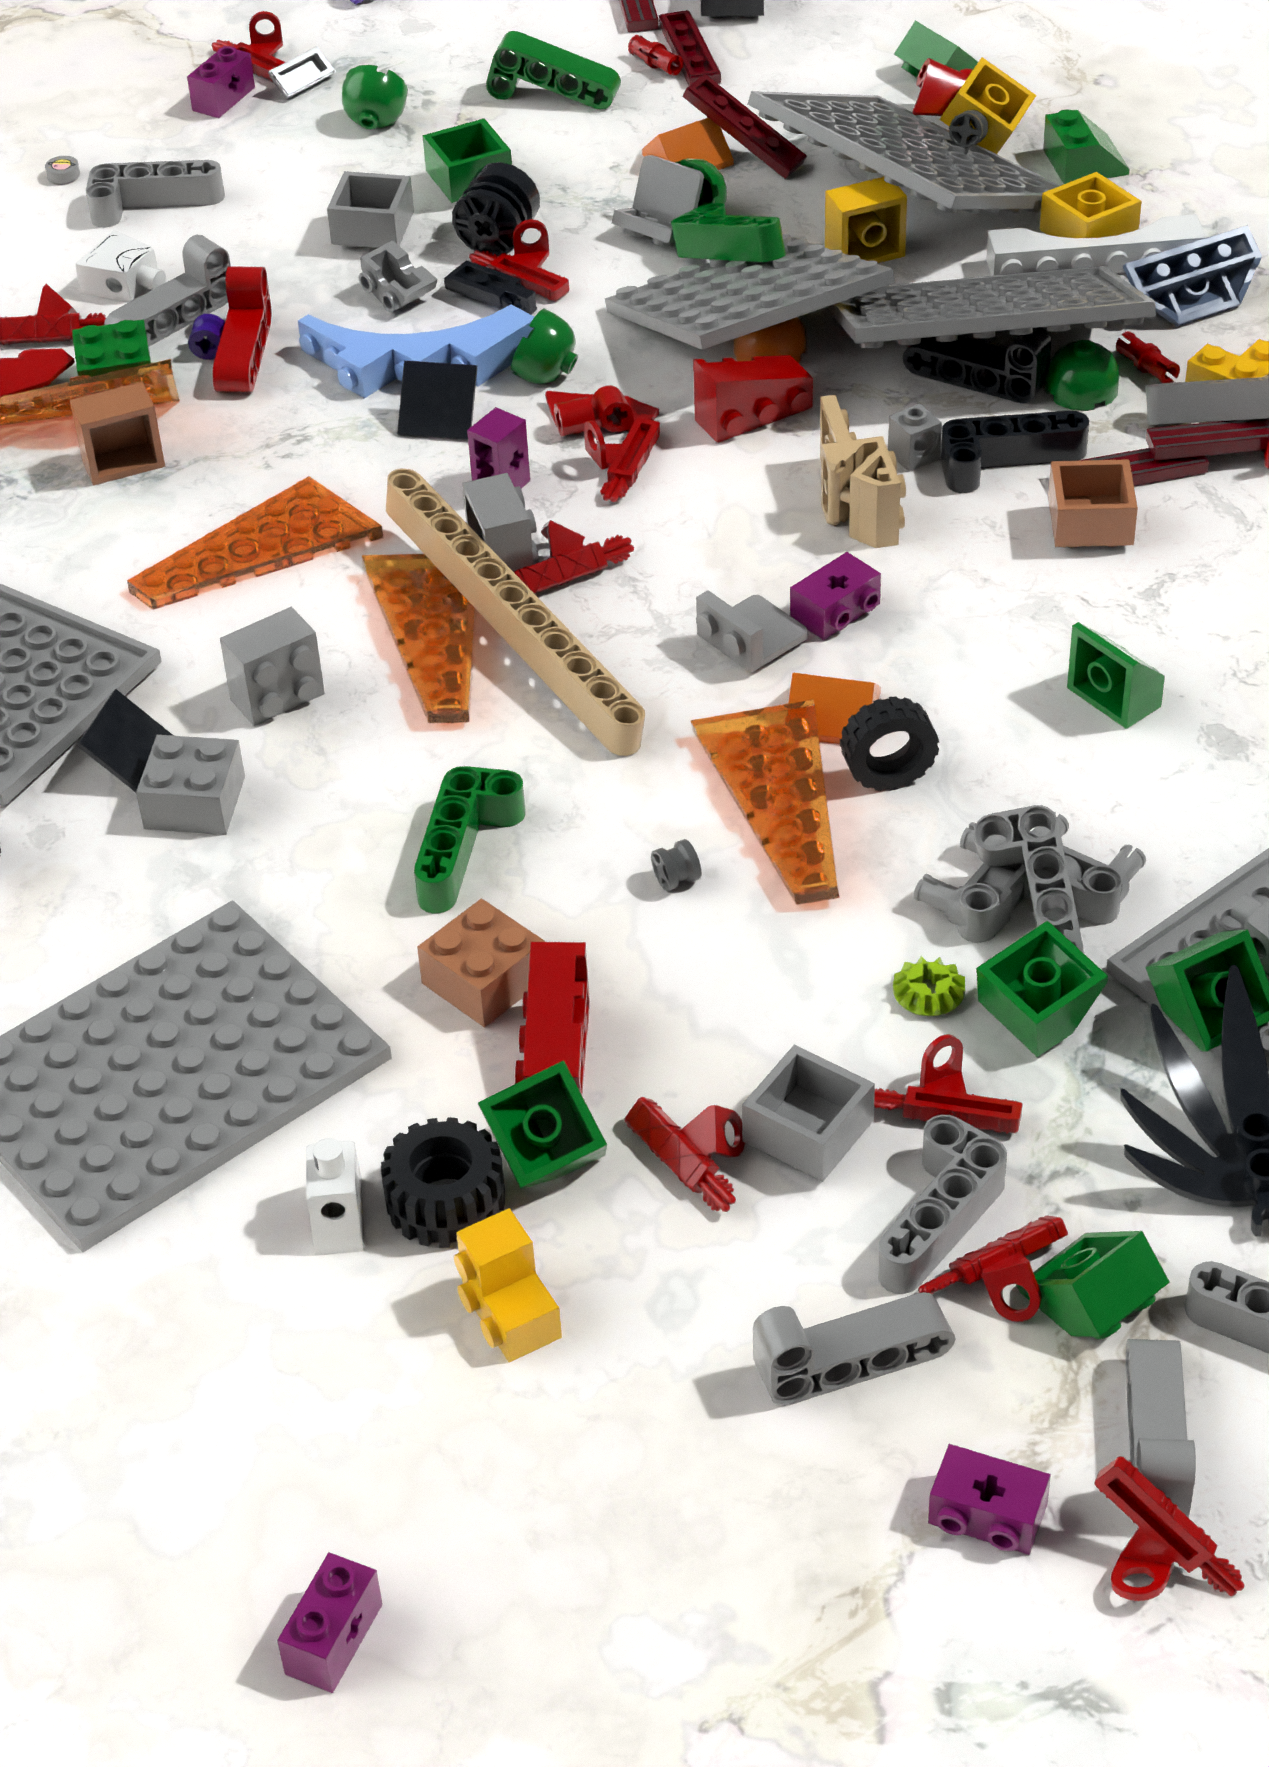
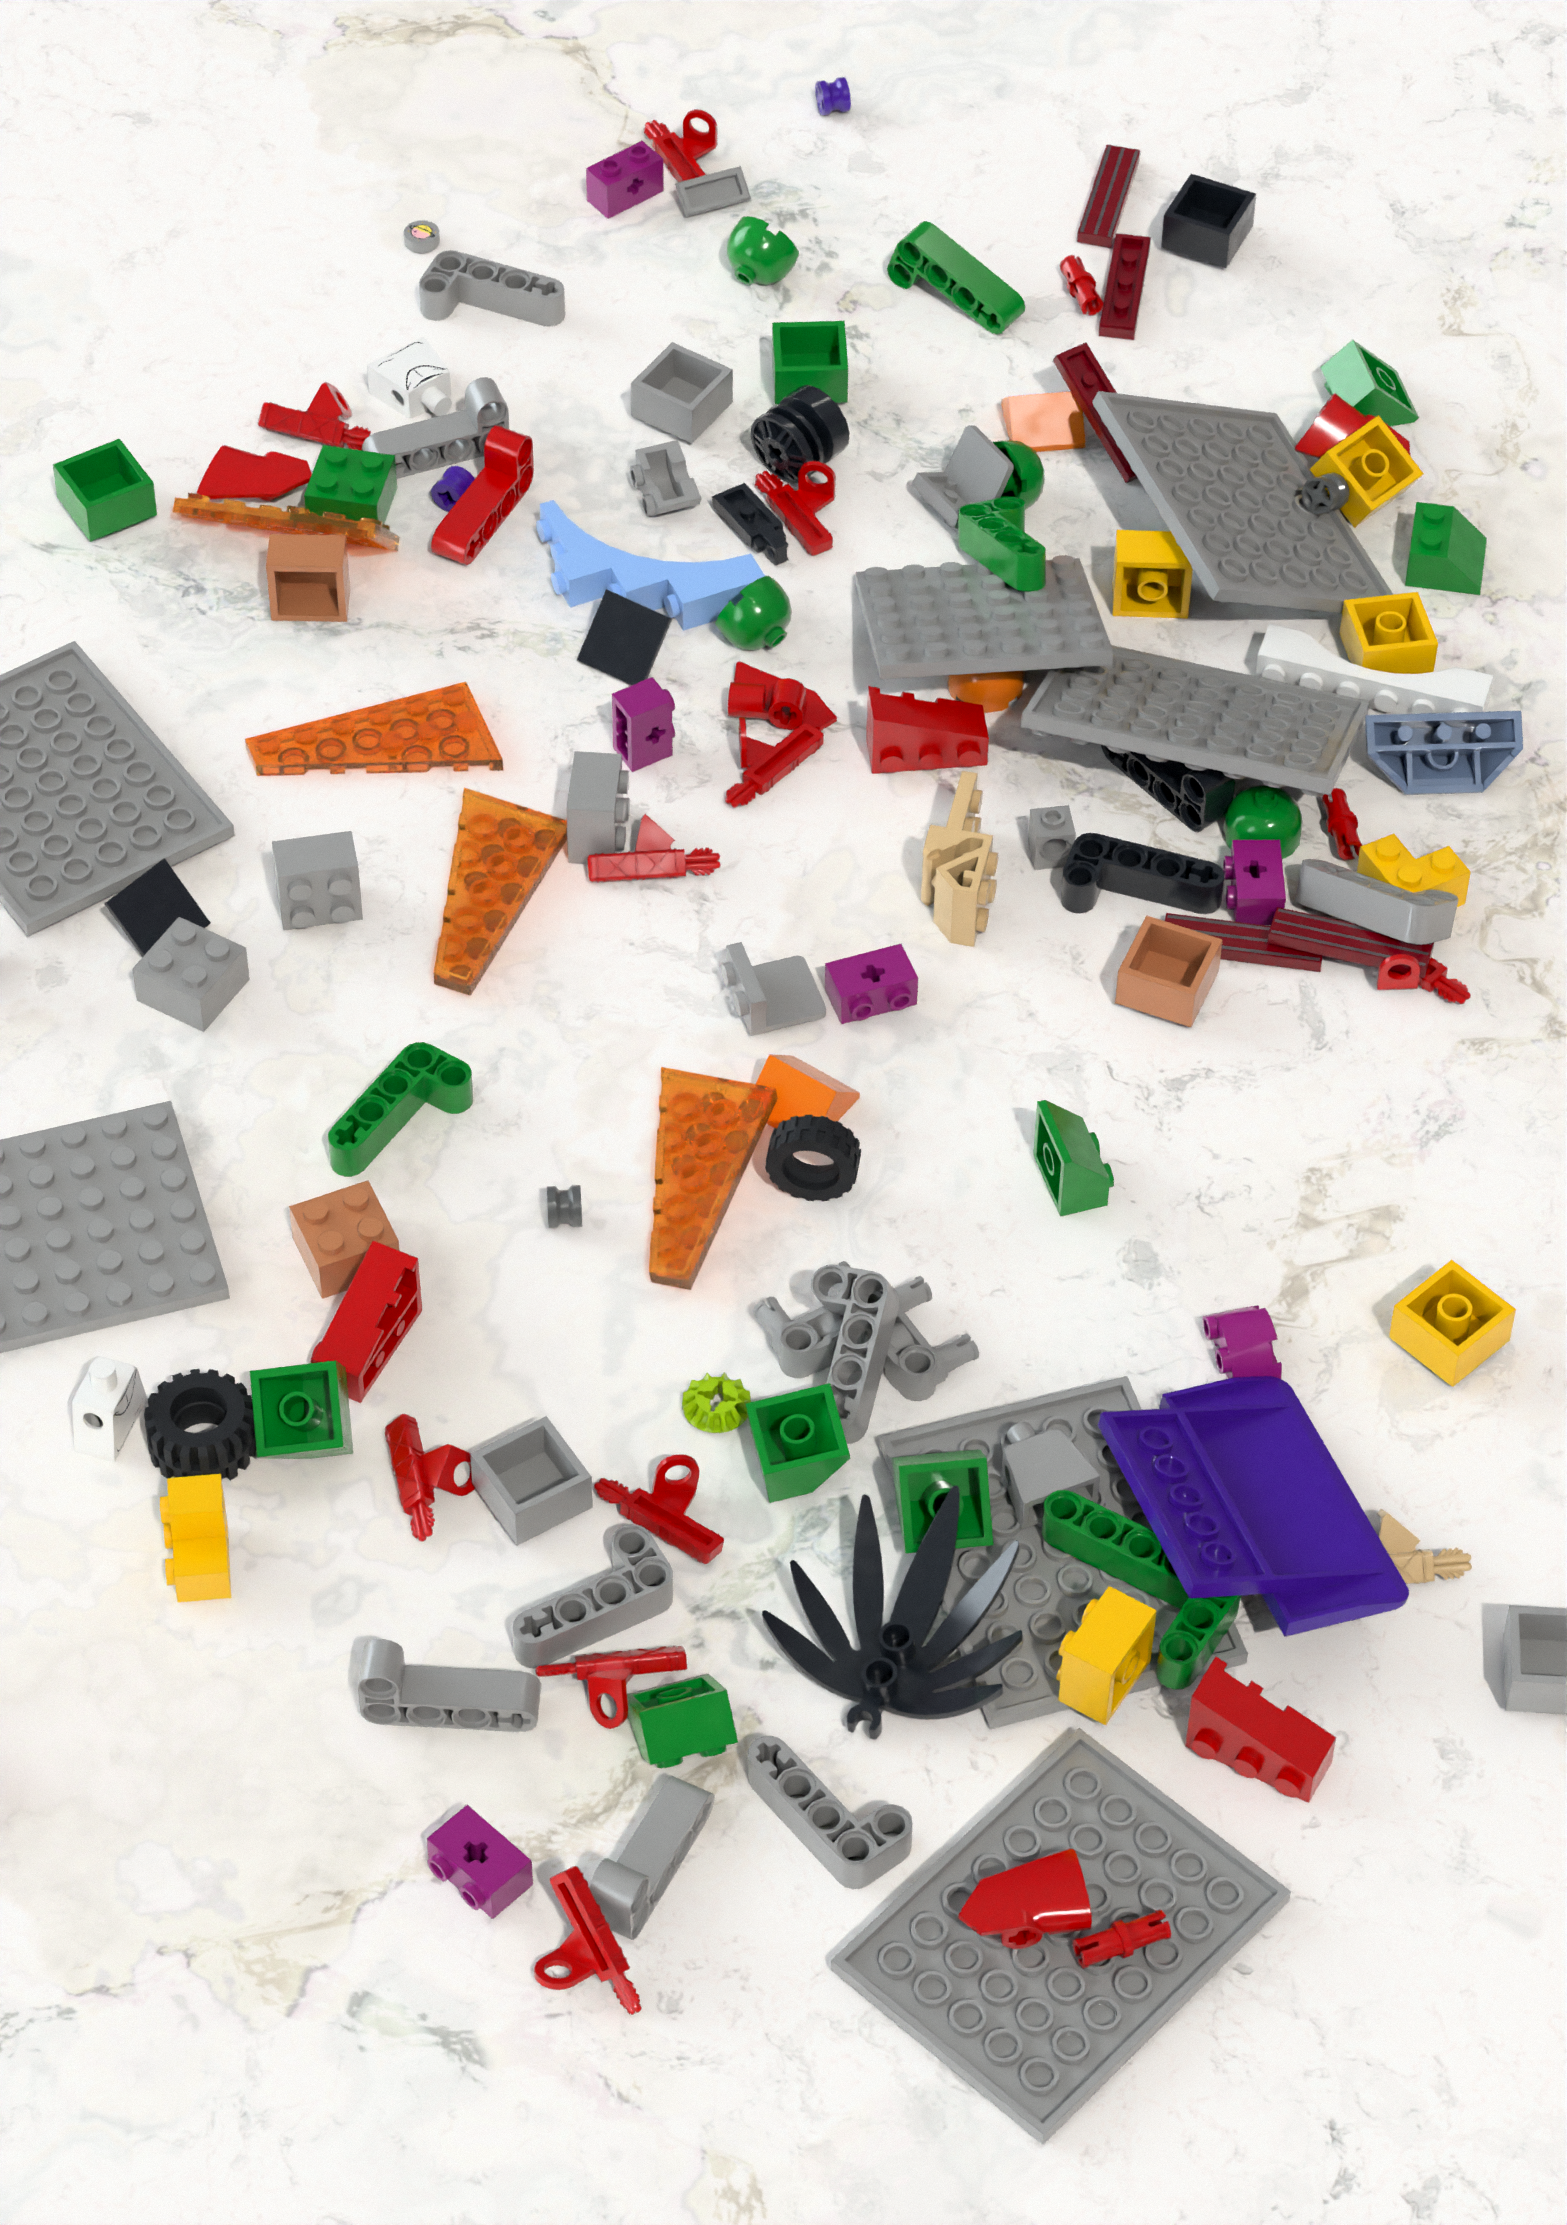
camera: 20 degrees right, 5 degrees up
tan beam [385,468,645,756] -> none
none -> magenta brick [1223,840,1286,925]

